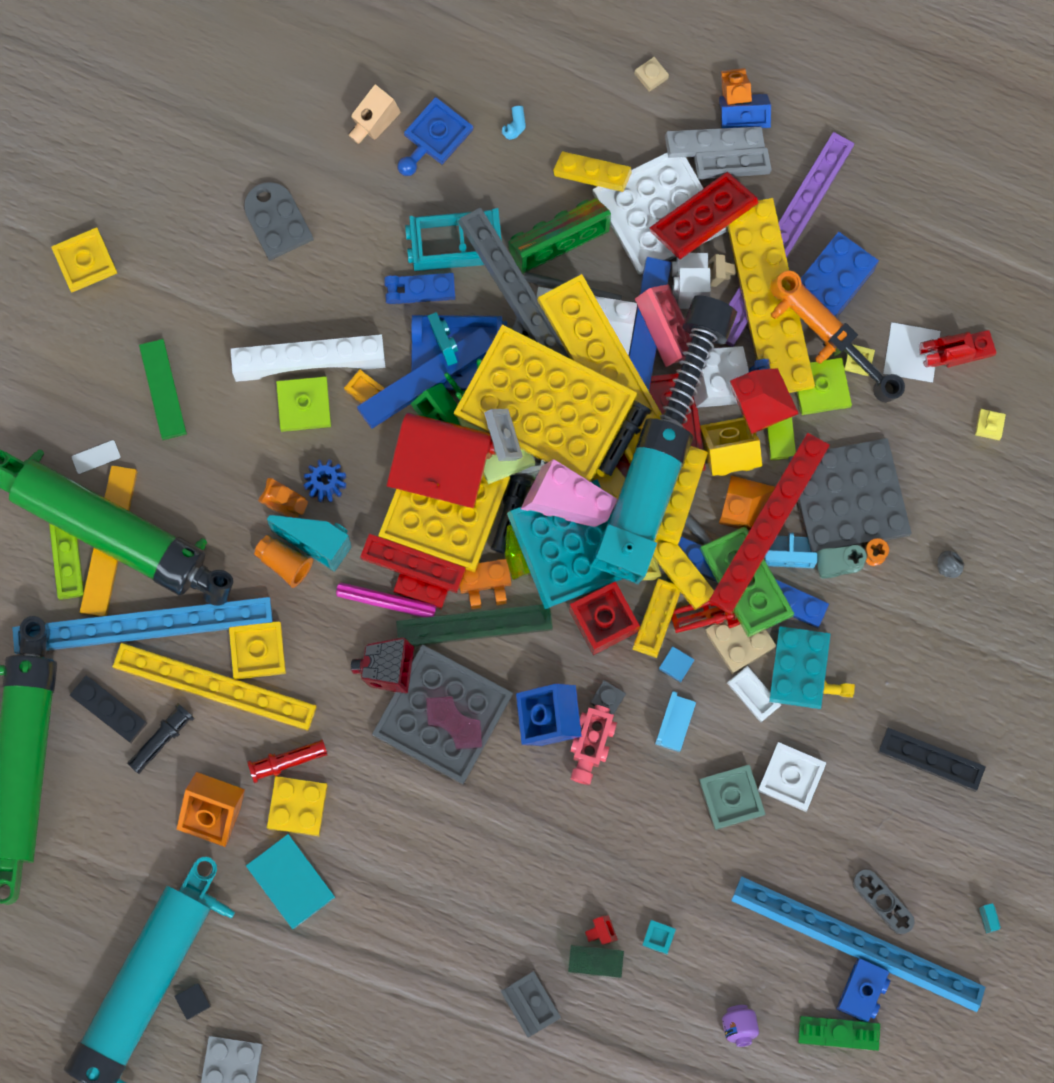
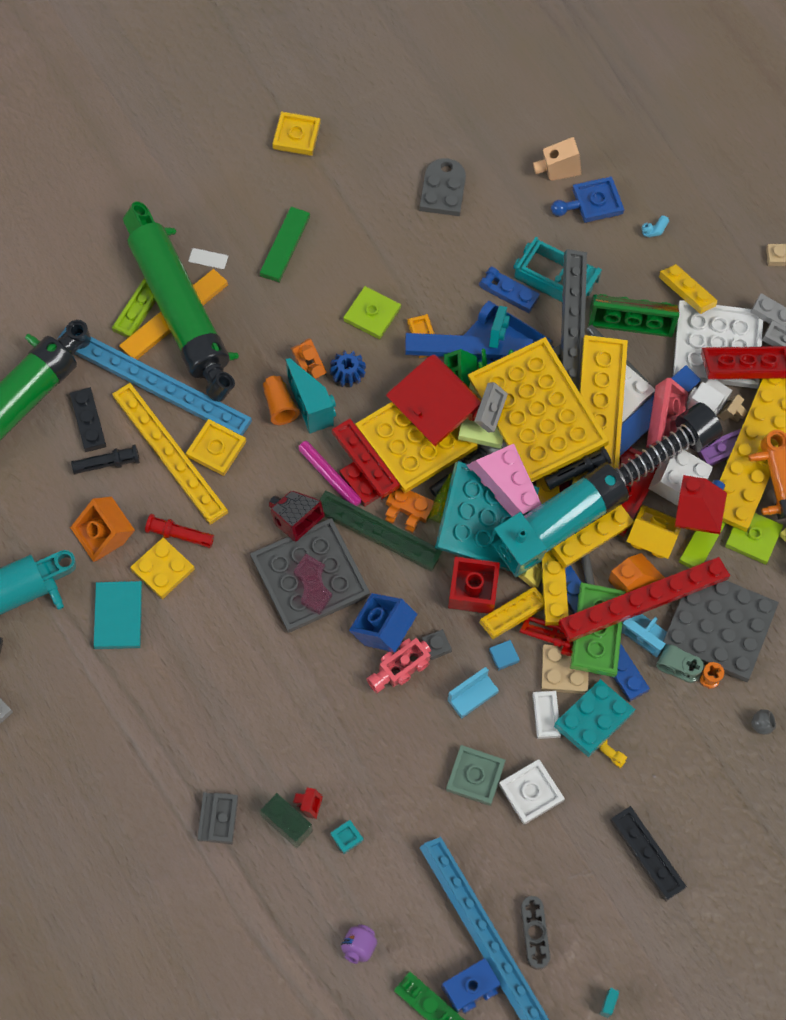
camera: 35 degrees right, 10 degrees down
white arch [231,334,386,382] -> none

